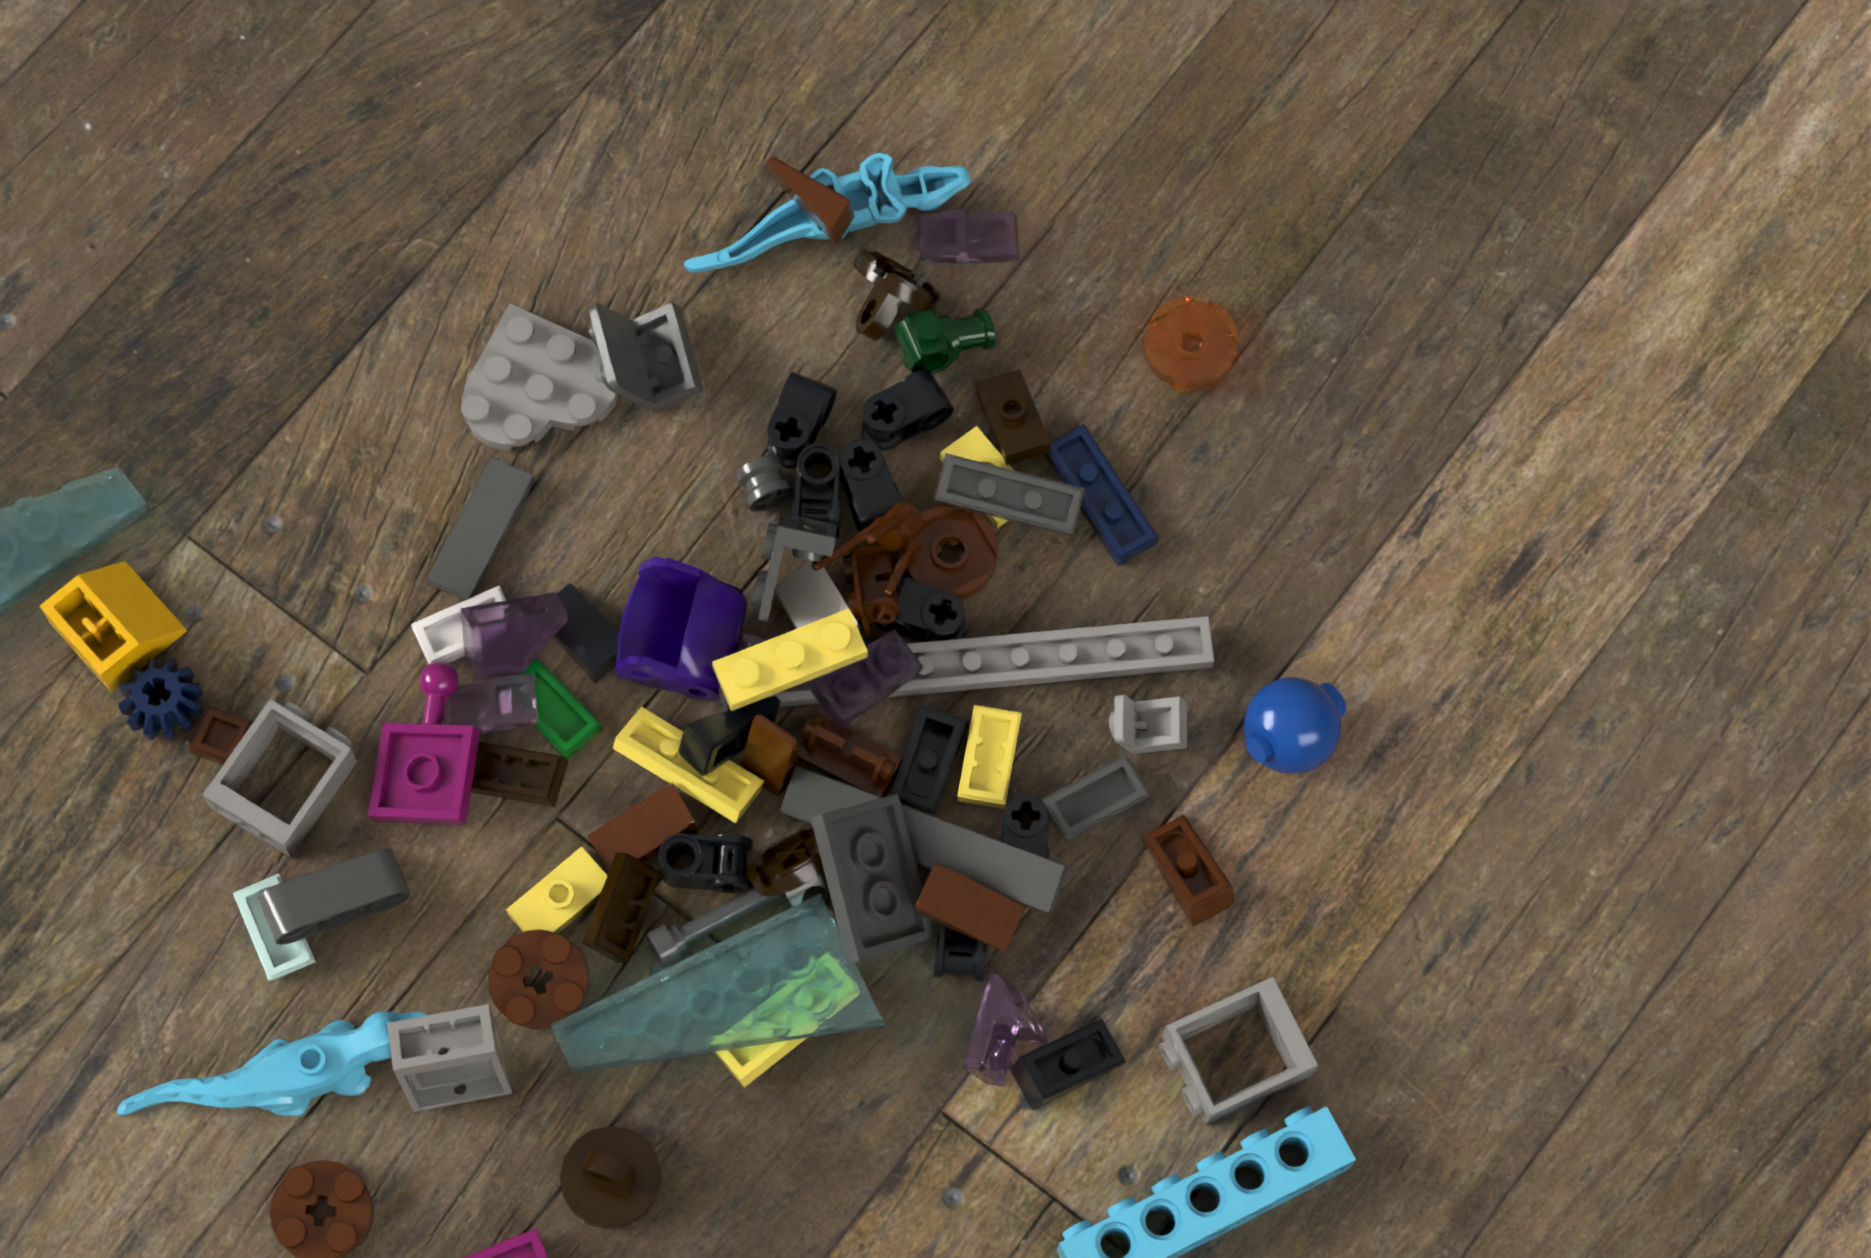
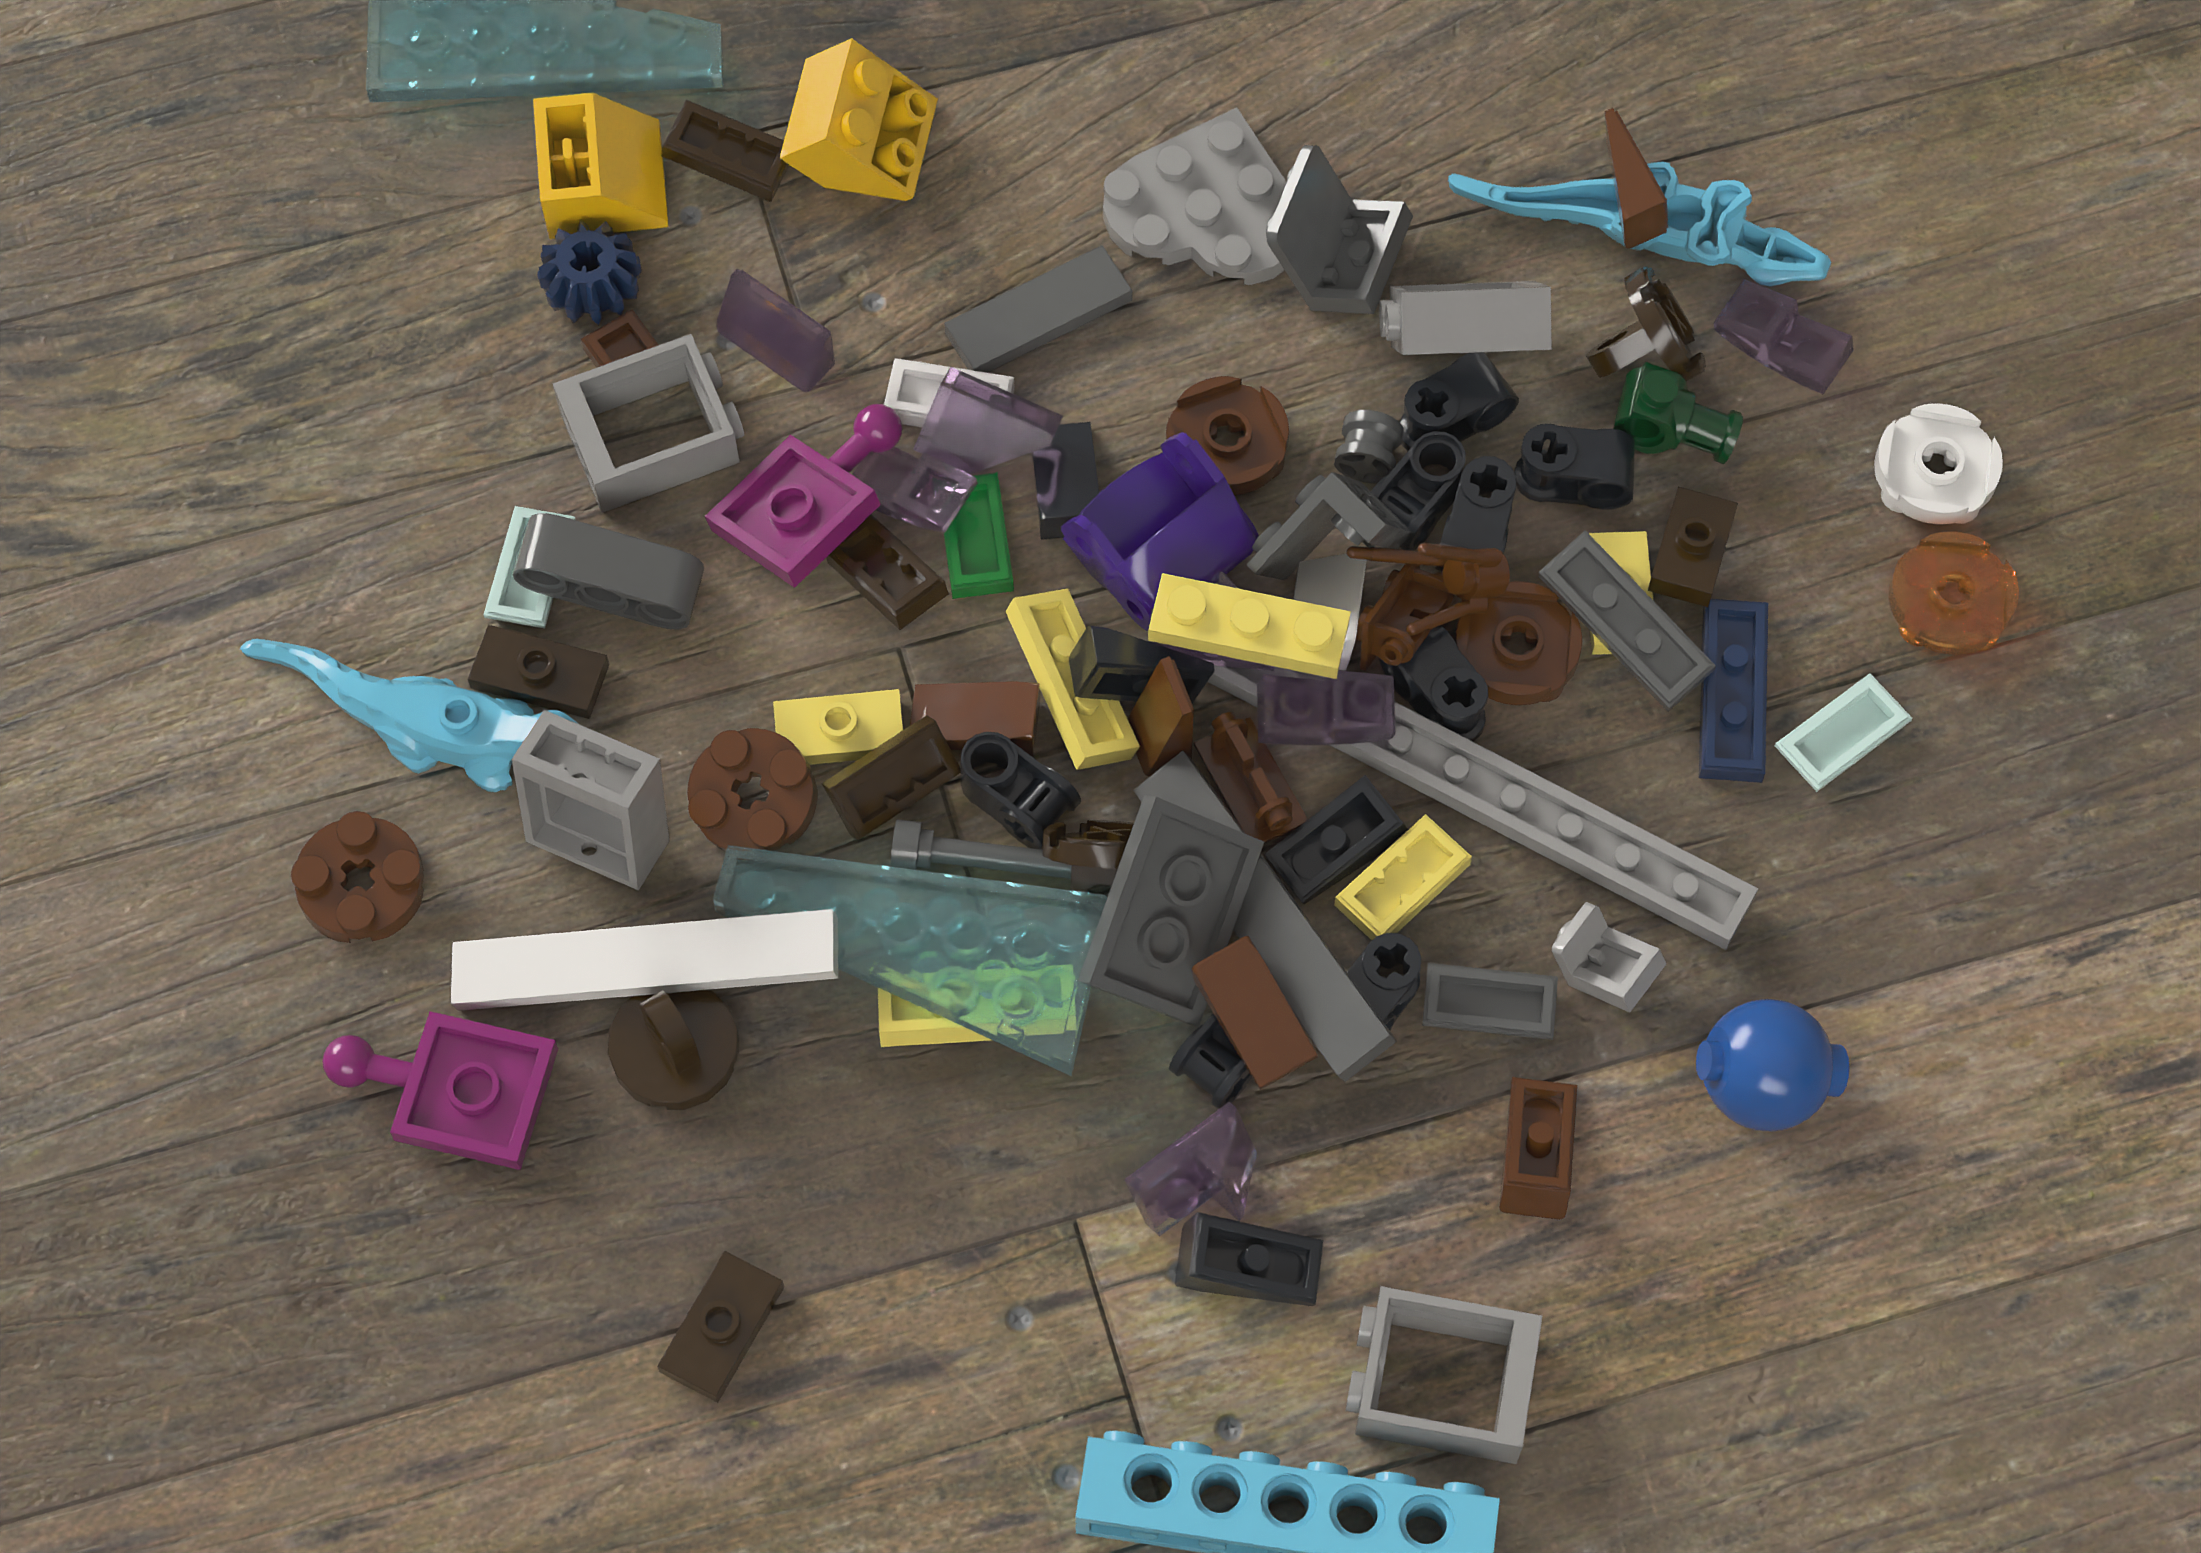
camera: 40 degrees right, 5 degrees down
none -> white tile [451,909,838,1011]
none -> dark brown plate [468,625,610,719]
none -> dark brown plate [661,100,789,202]
none -> clear purple slope [716,269,835,392]
none -> yellow slope [780,38,938,201]
none -> reddish brown plate [1166,376,1289,496]
none -> light grey window [1379,281,1552,355]
none -> light aqua tile [1775,673,1912,792]
none -> white plate [1874,404,2003,524]

